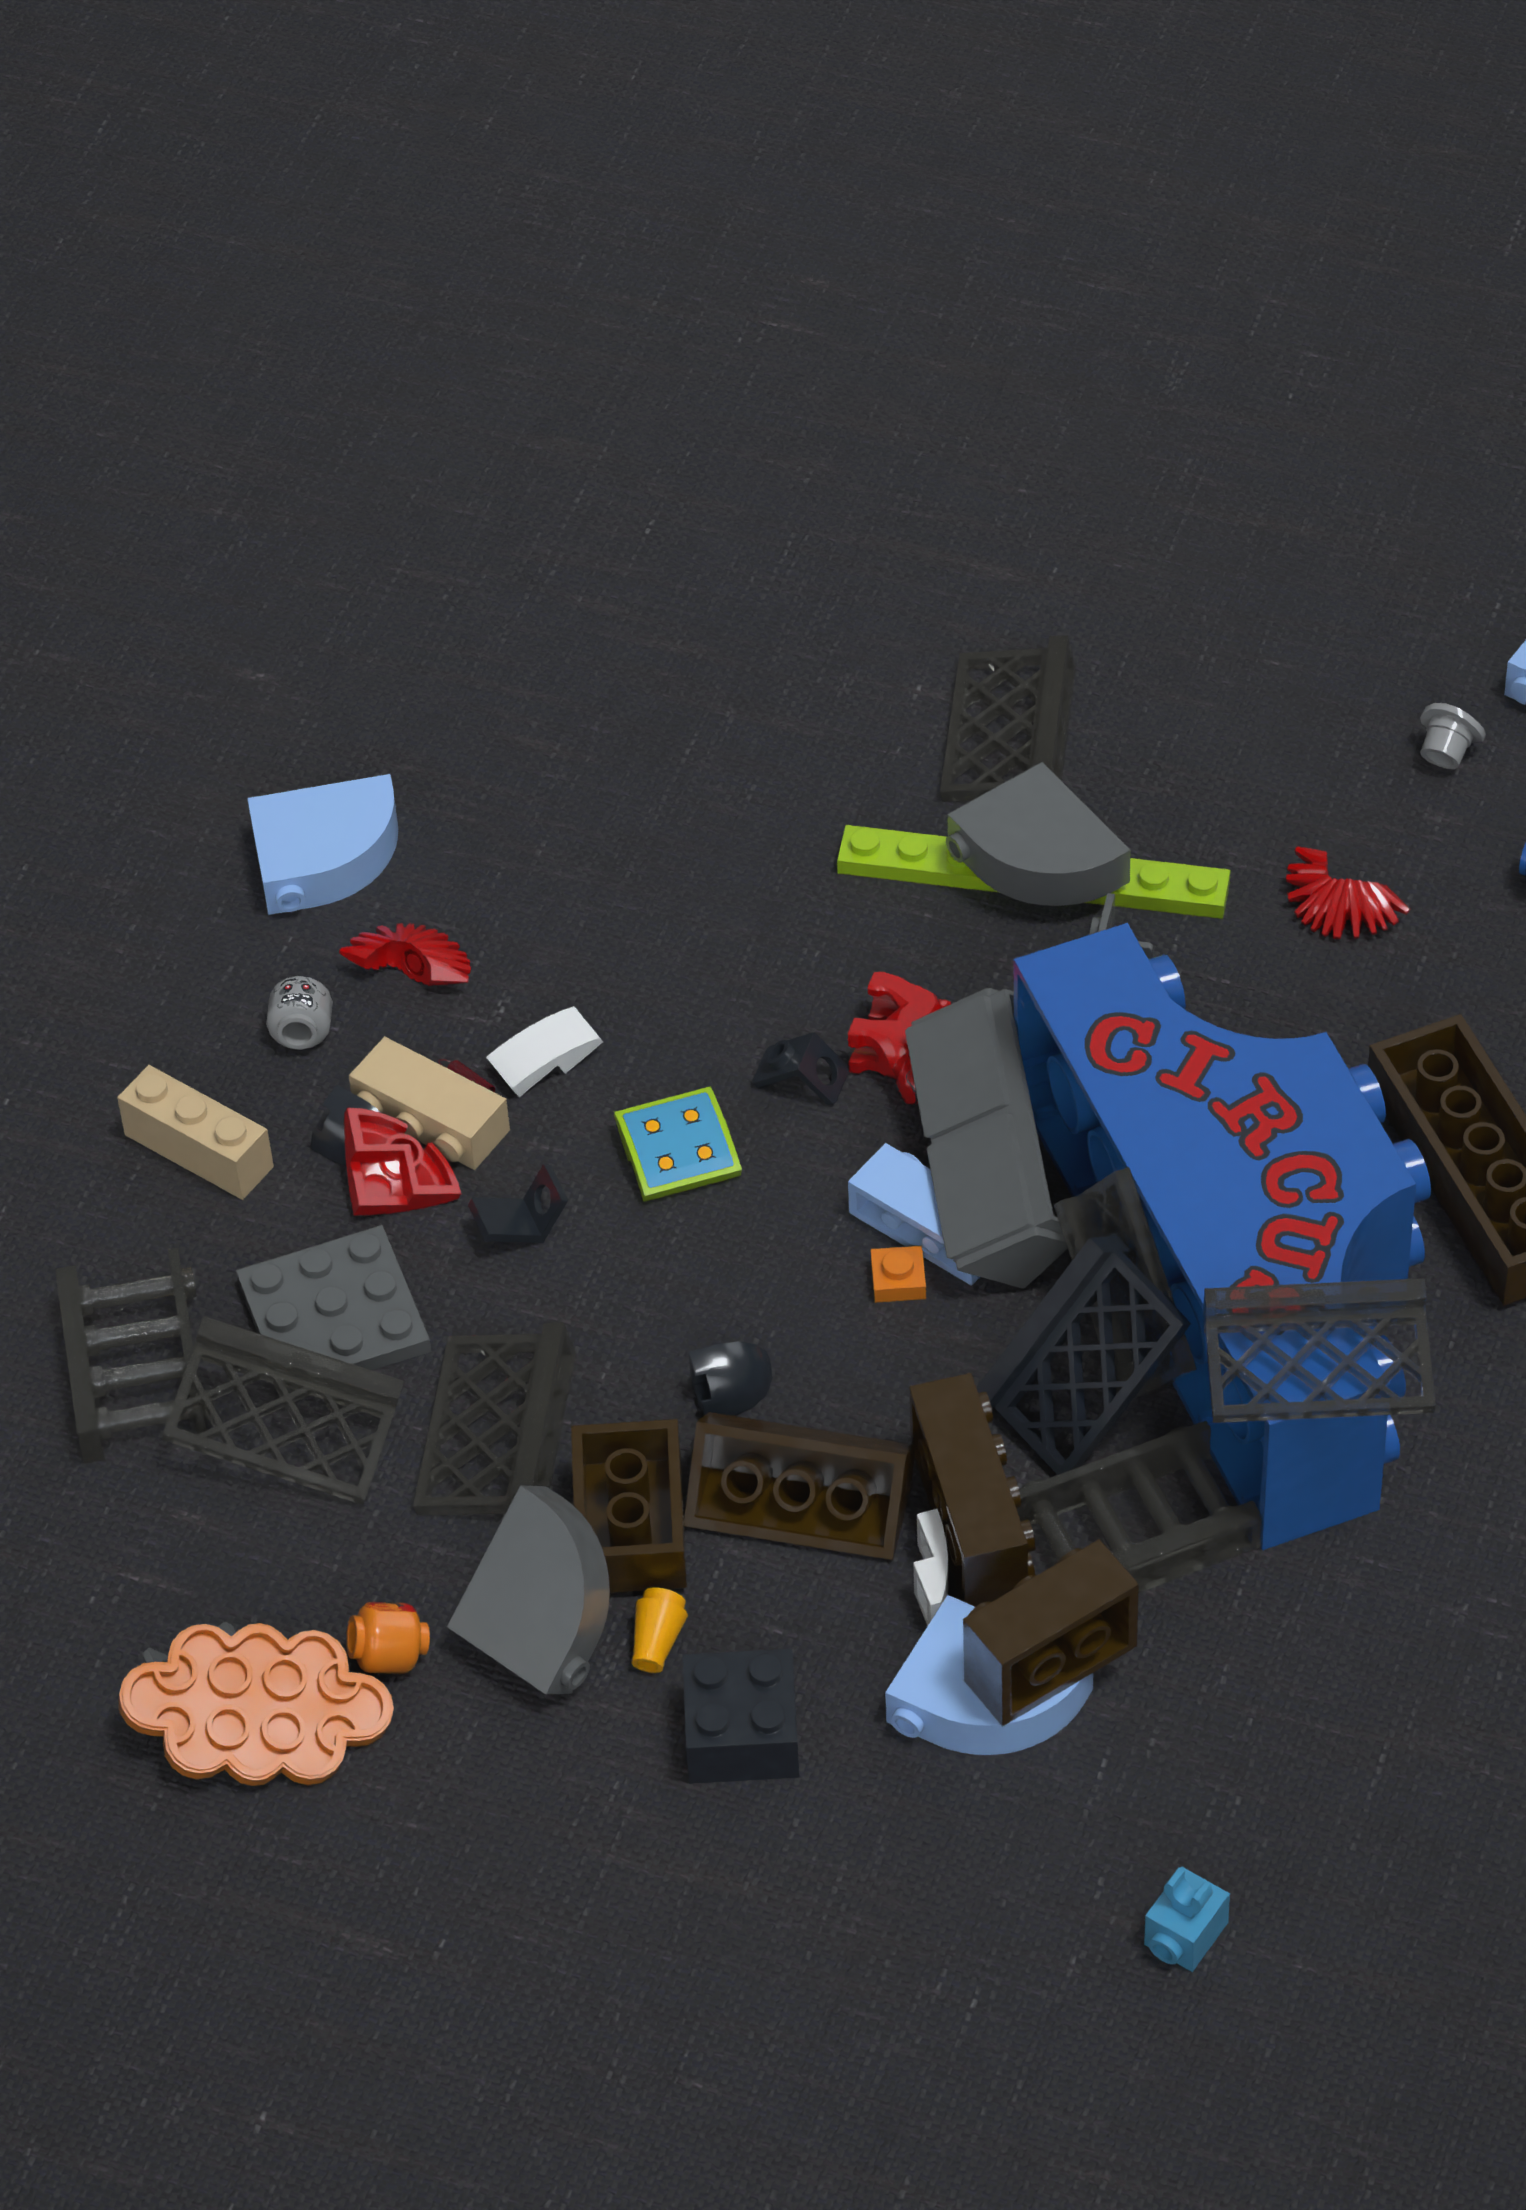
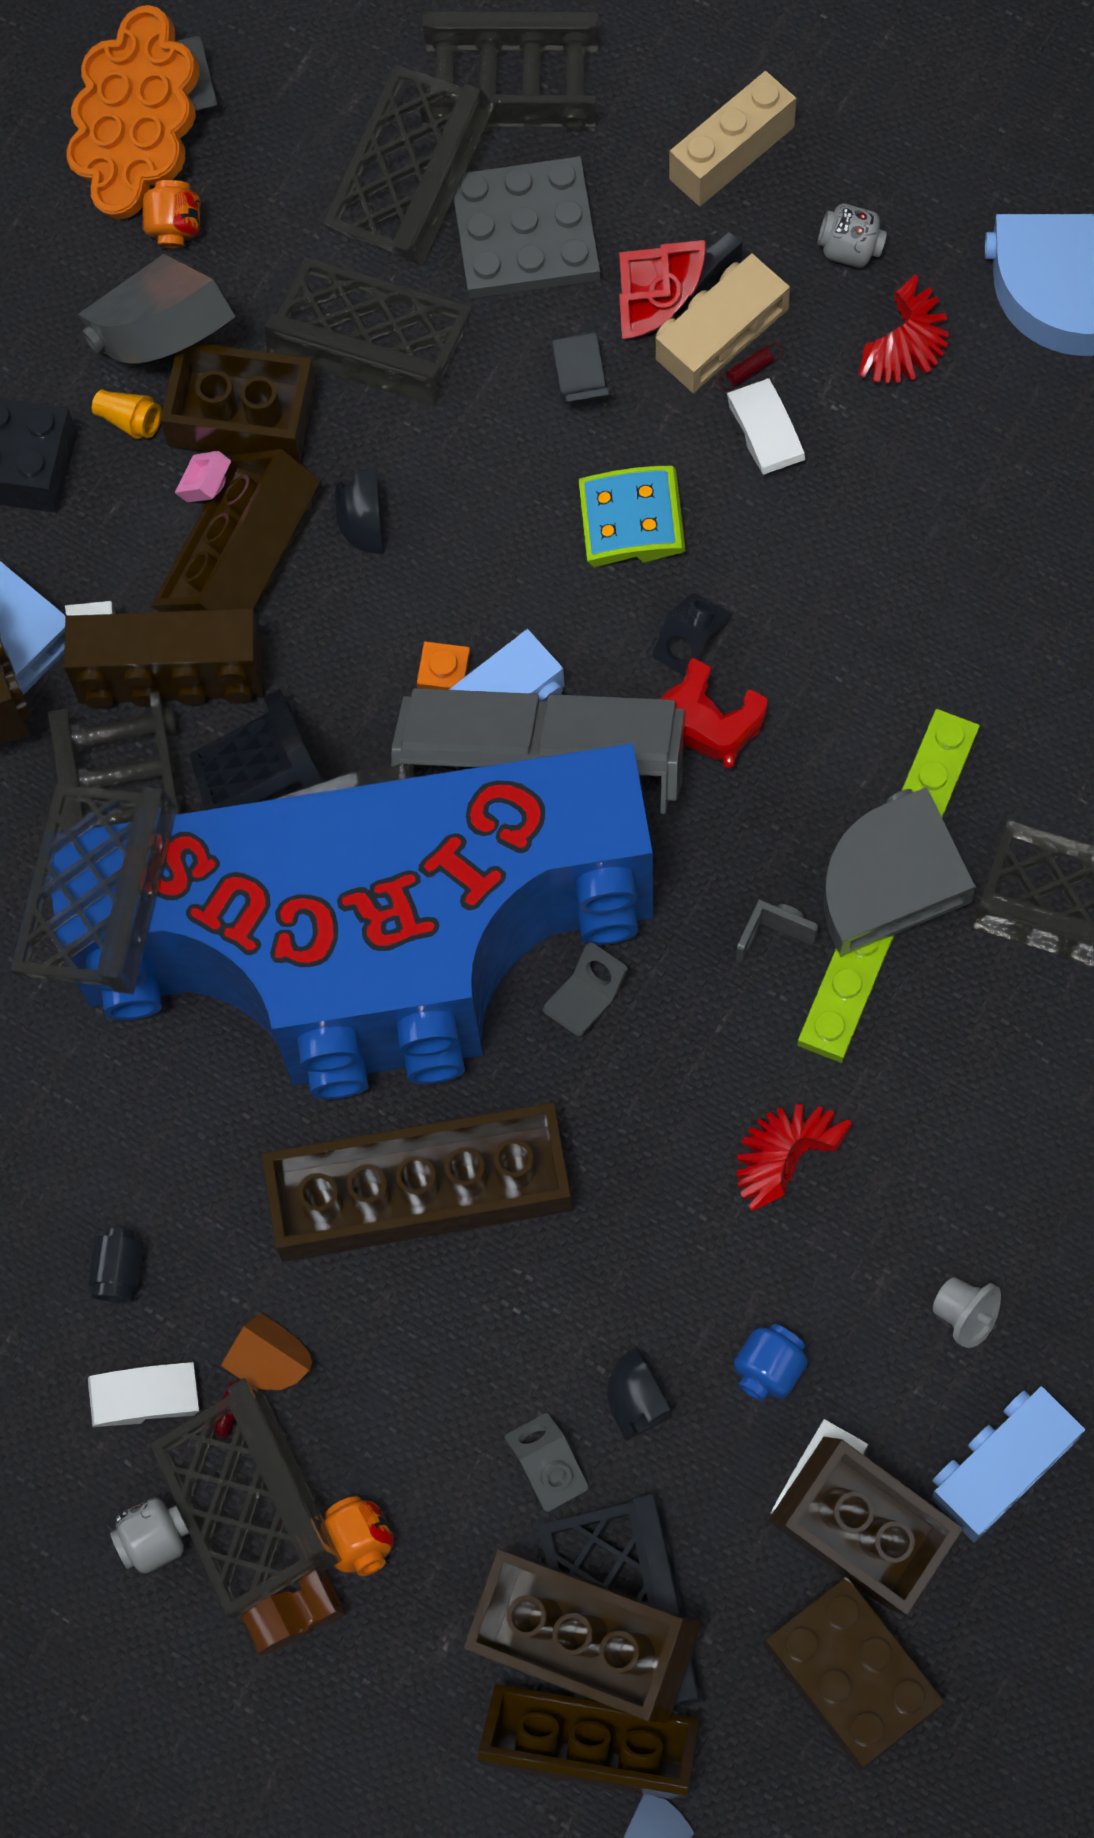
camera: 105 degrees right, 20 degrees up
none -> bright pink plate [175,451,231,503]

